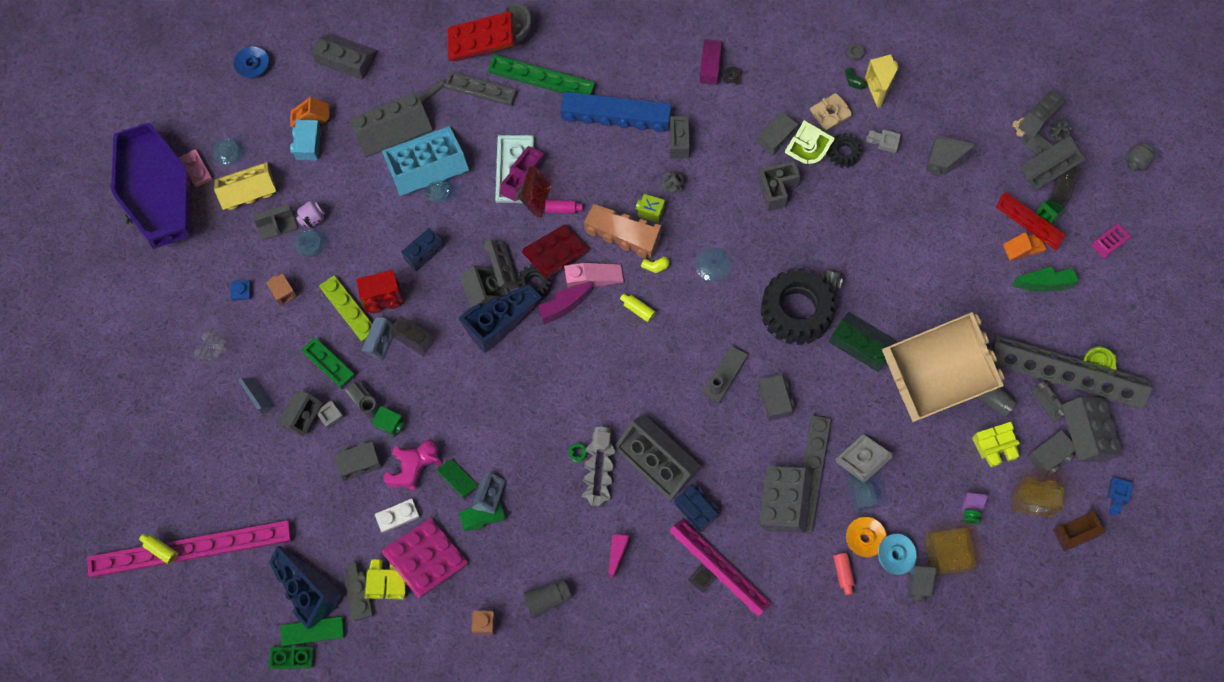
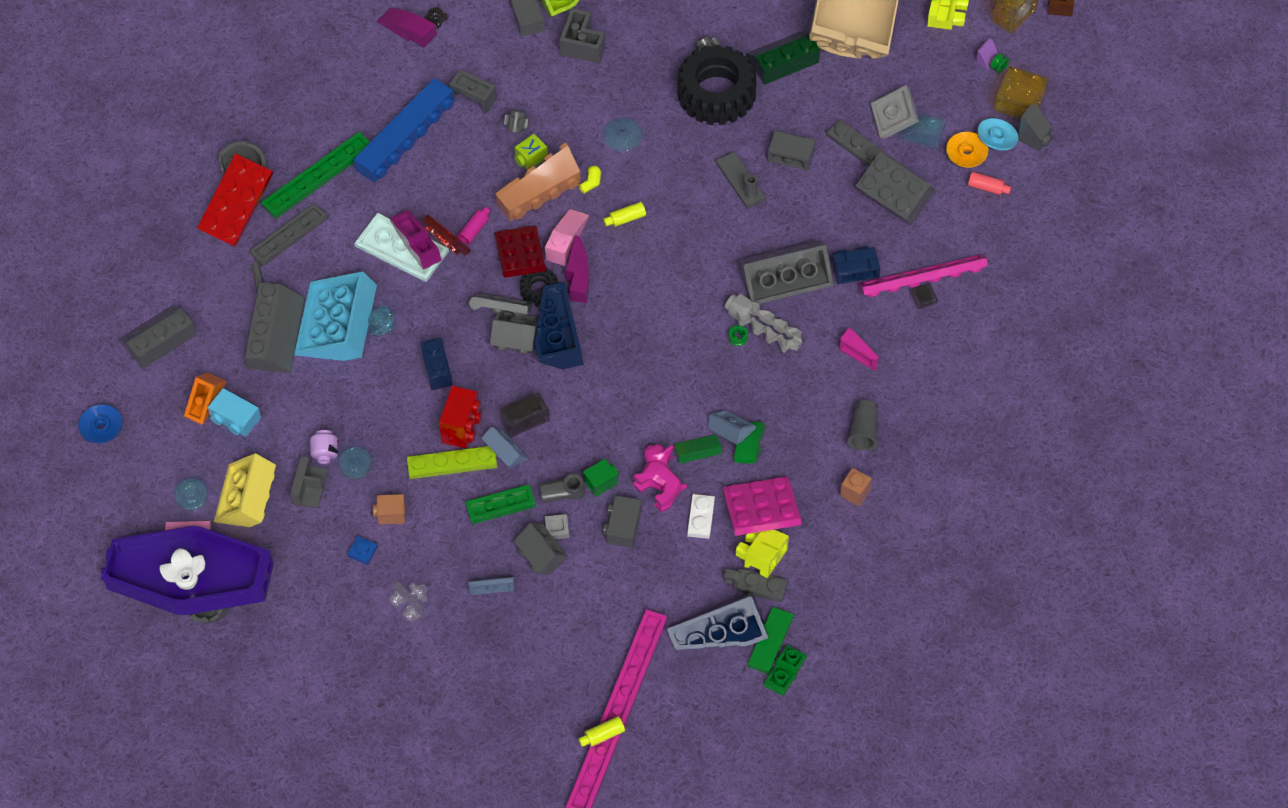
camera: 60 degrees left, 10 degrees down
none -> white plate [160,548,205,590]

